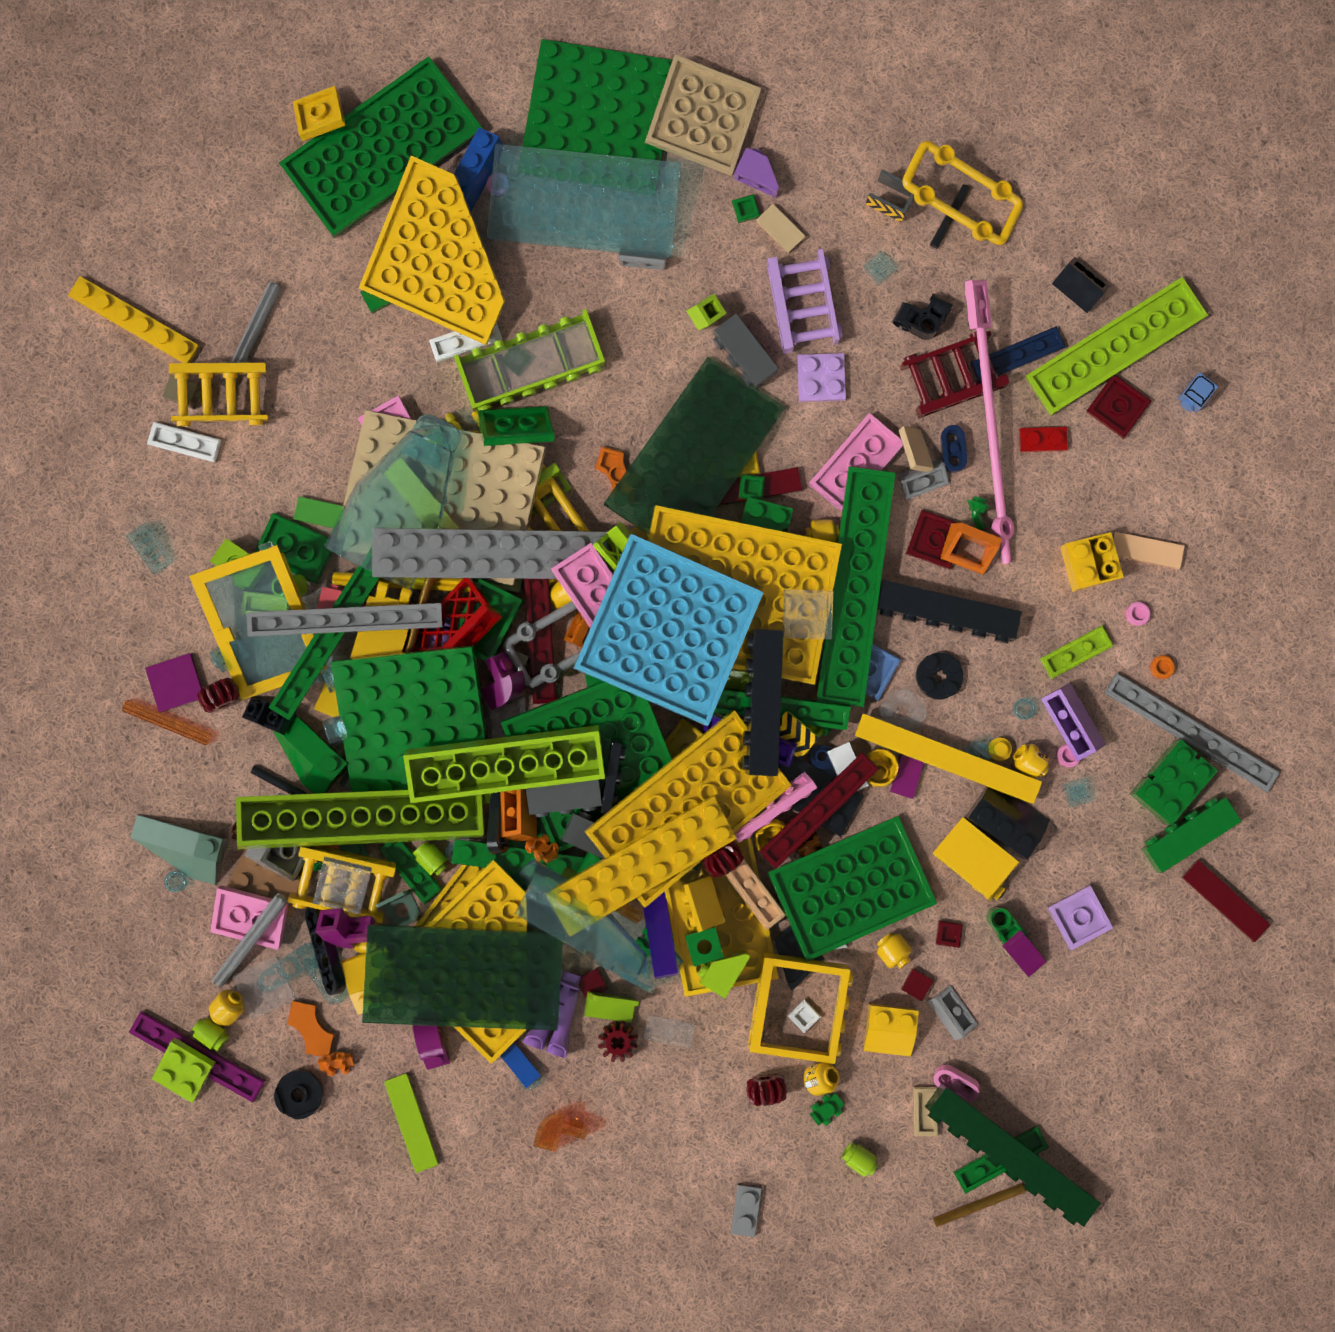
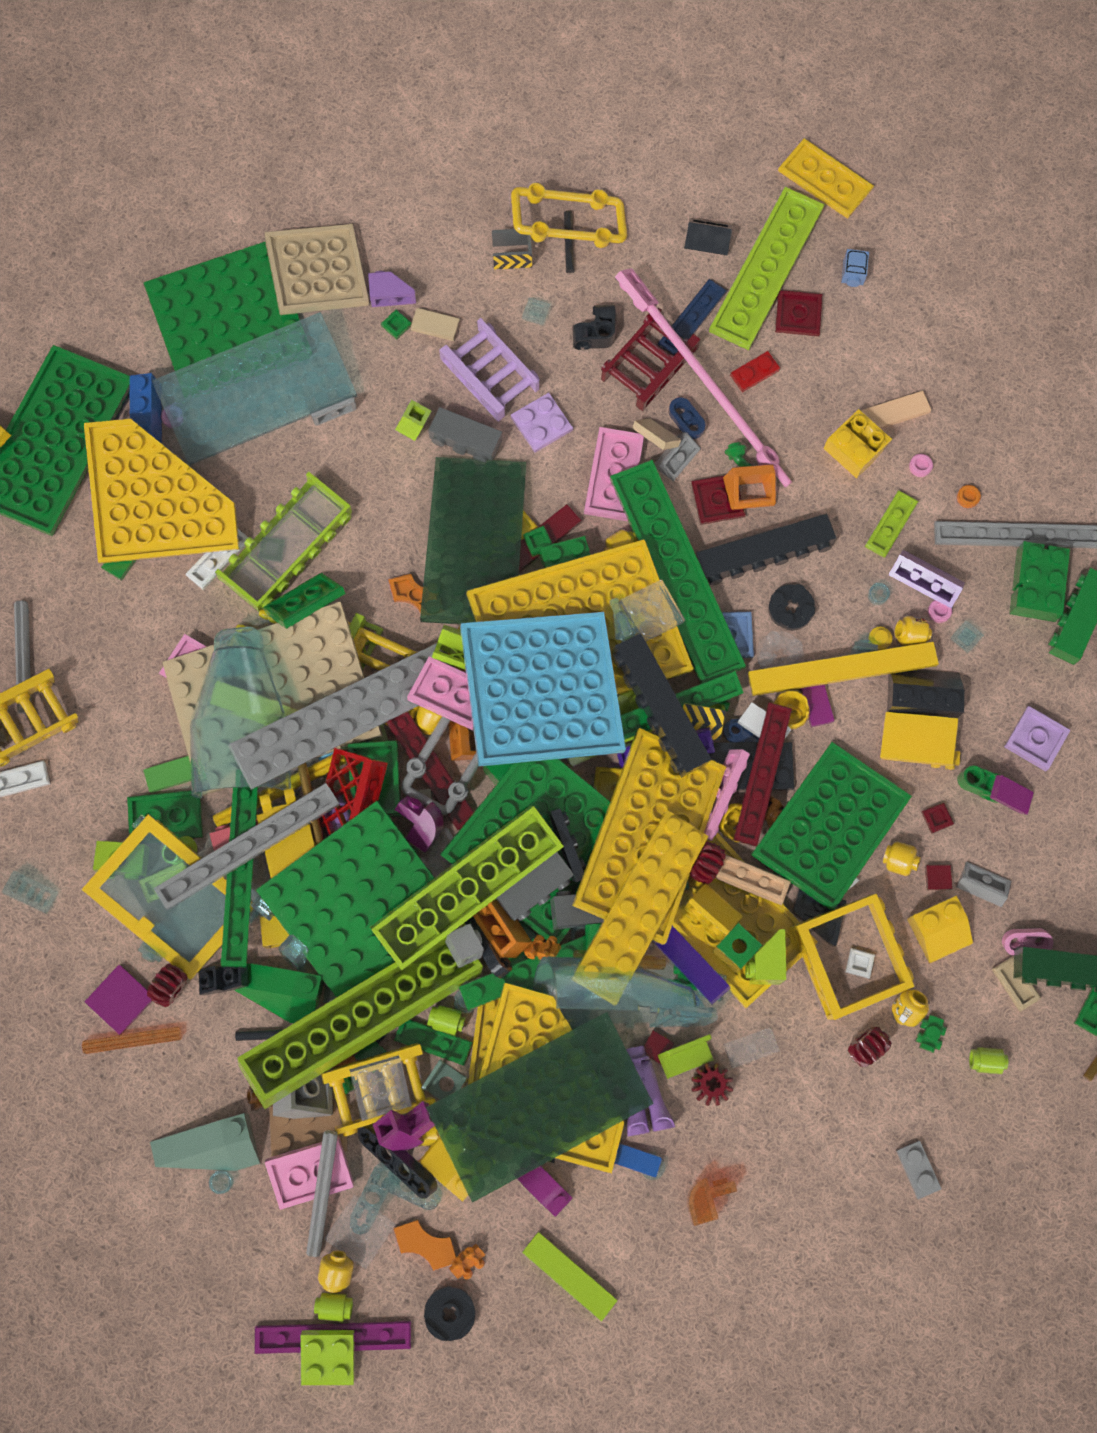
camera: 35 degrees left, 10 degrees down
none -> light grey brick [445,924,484,968]
none -> clear light blue cone [609,598,638,642]
none -> yellow tile [778,138,874,219]

